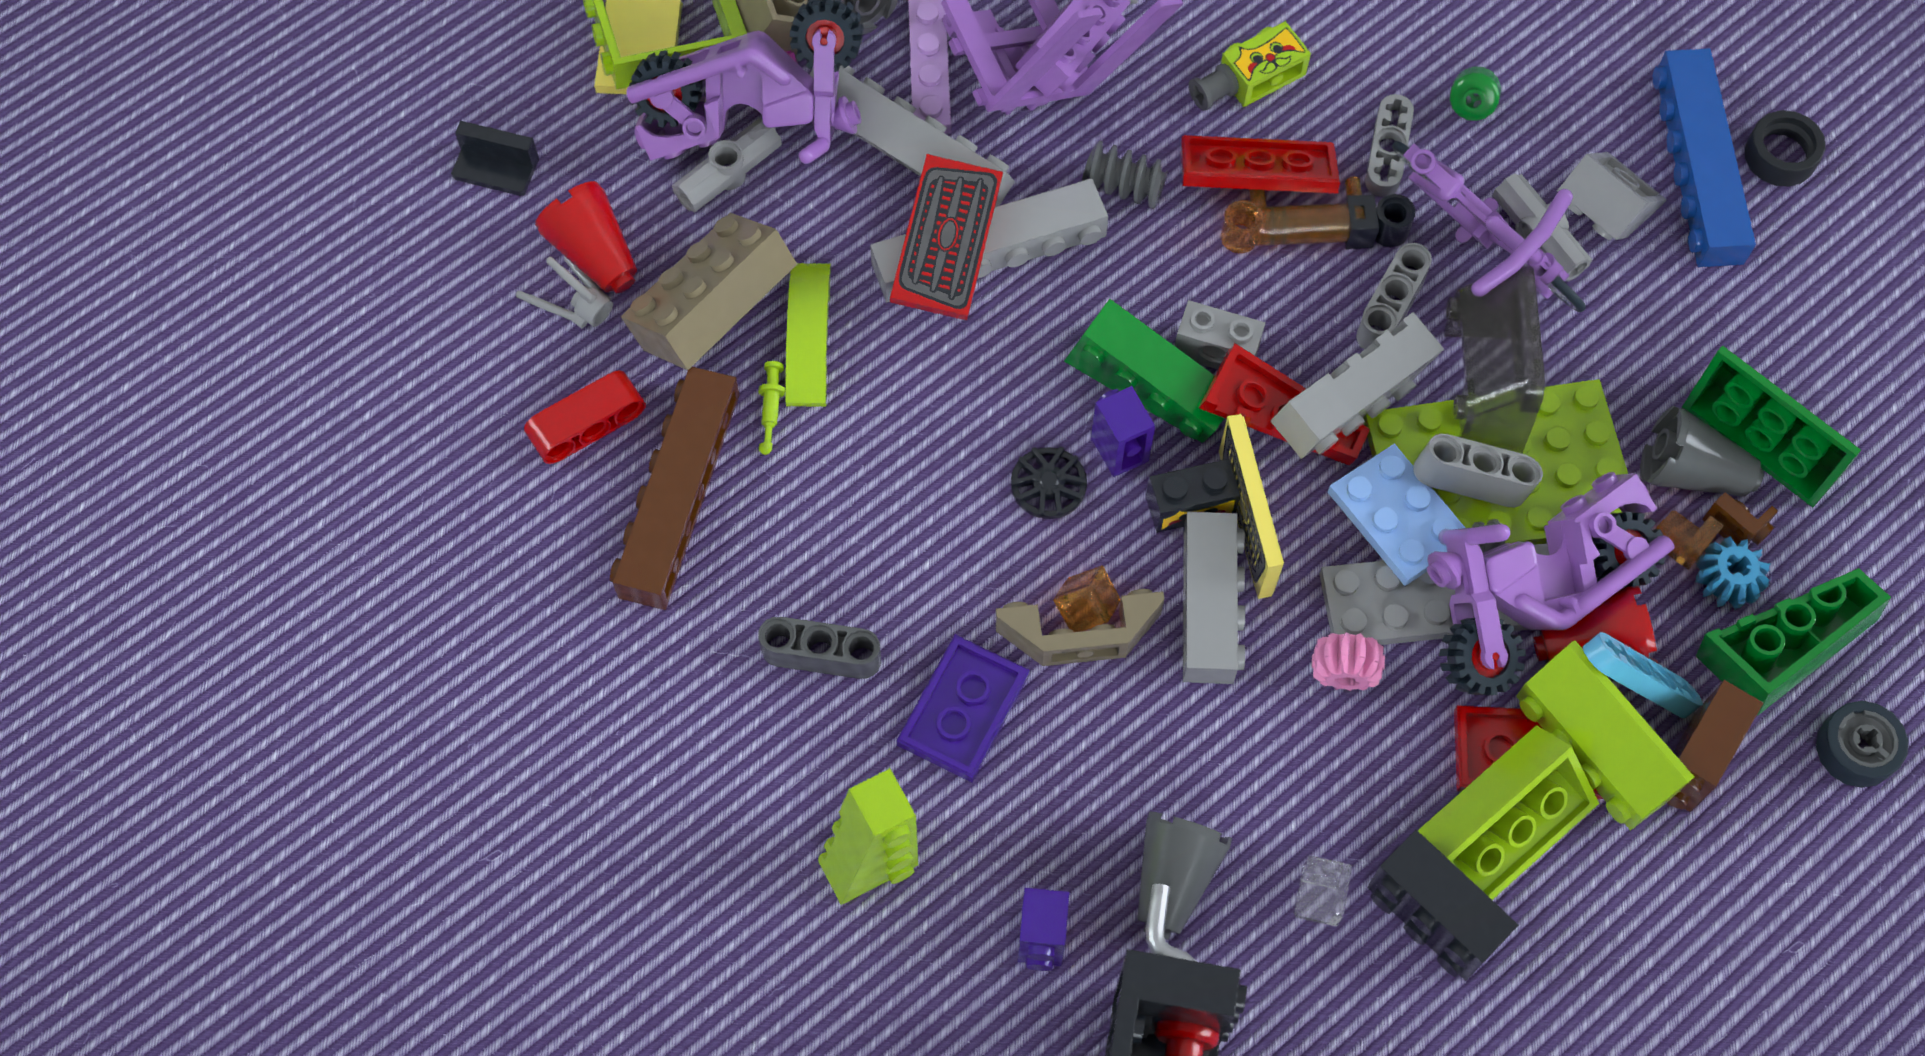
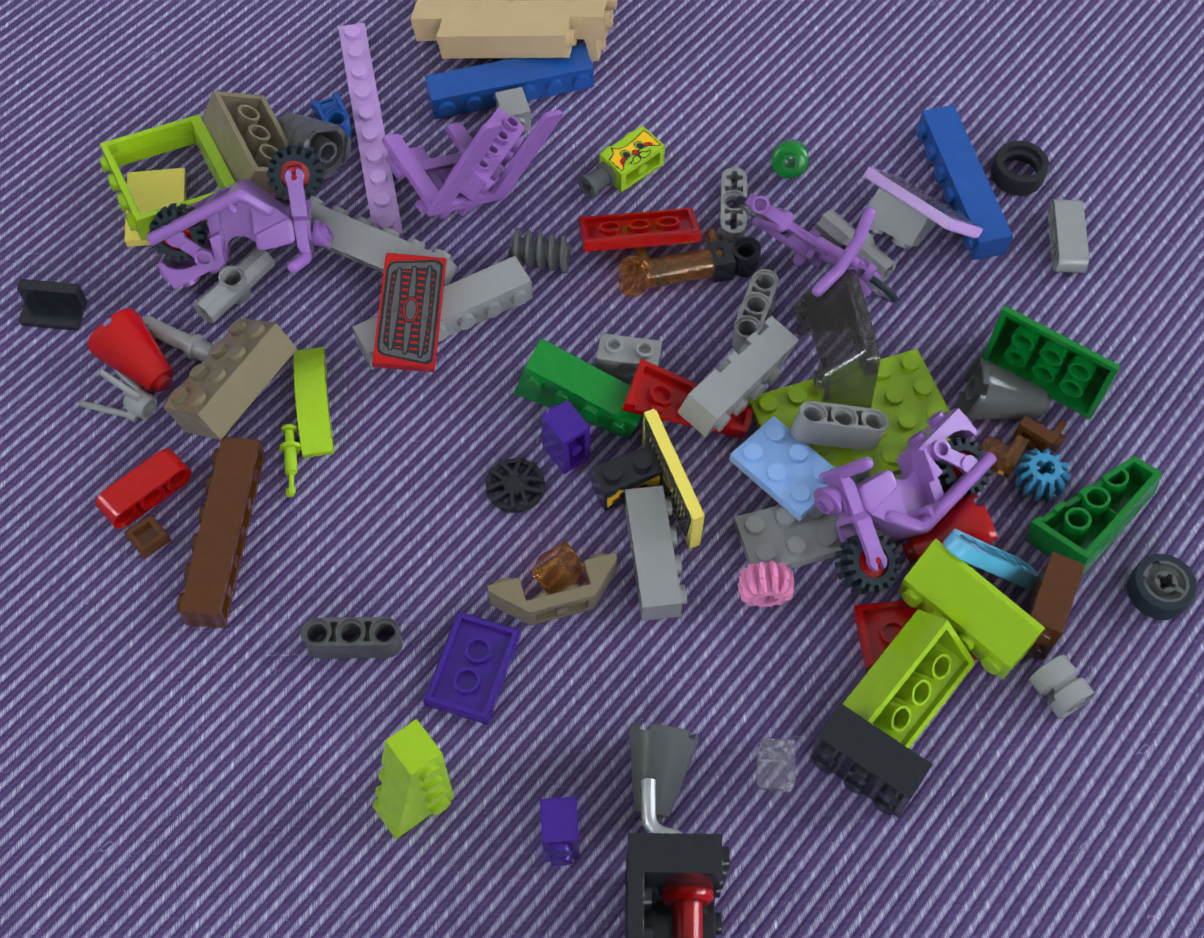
camera: 10 degrees left, 5 degrees down
none -> reddish brown tile [124,514,172,559]
none -> light grey pin [143,315,214,361]
none -> lavender tile [864,166,983,238]
none -> light grey wheel [1029,654,1095,720]
none -> light grey beam [1048,199,1089,273]

